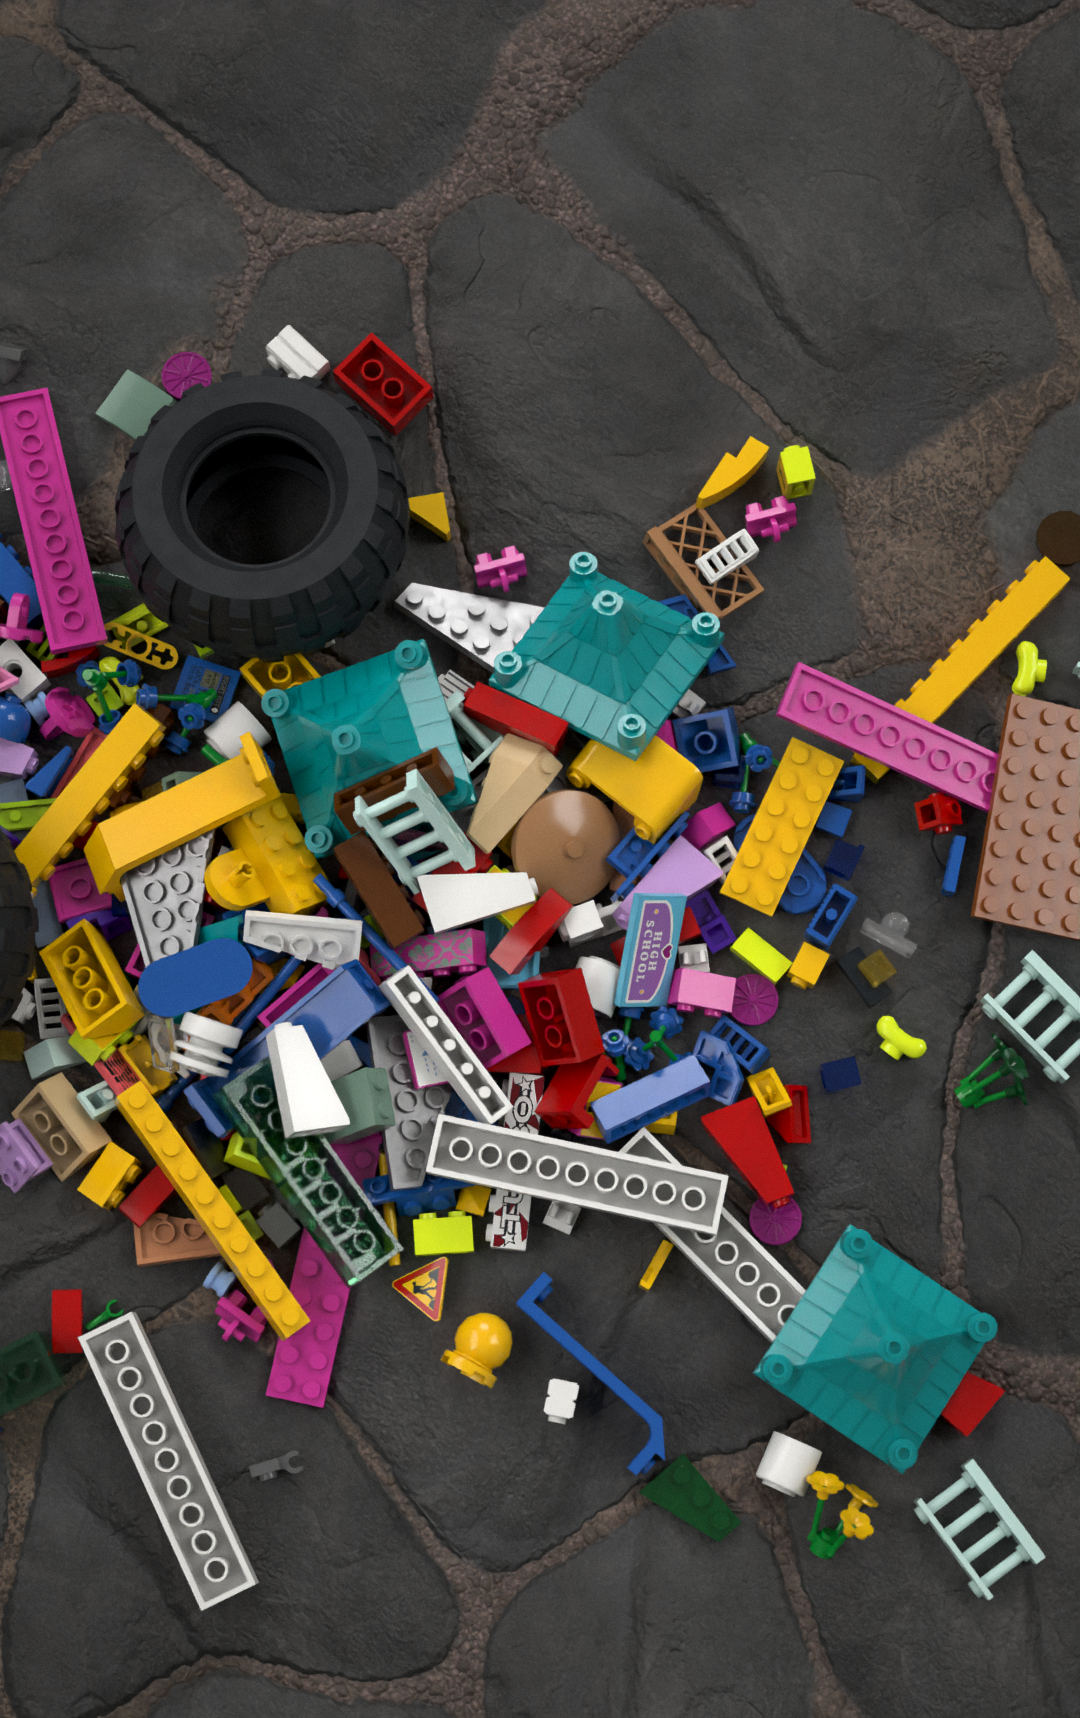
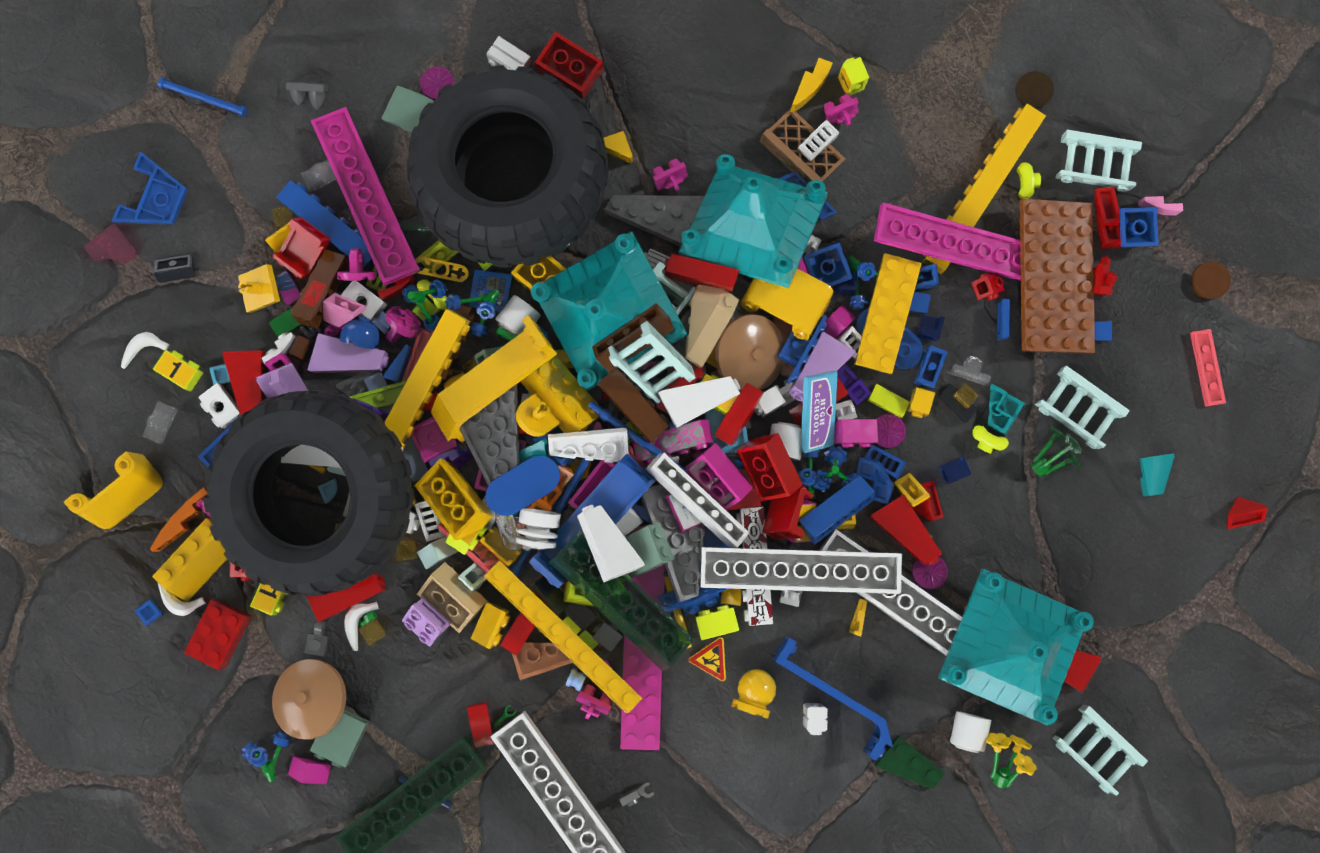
camera: 15 degrees left, 5 degrees up
none -> teal slope [988,384,1025,437]

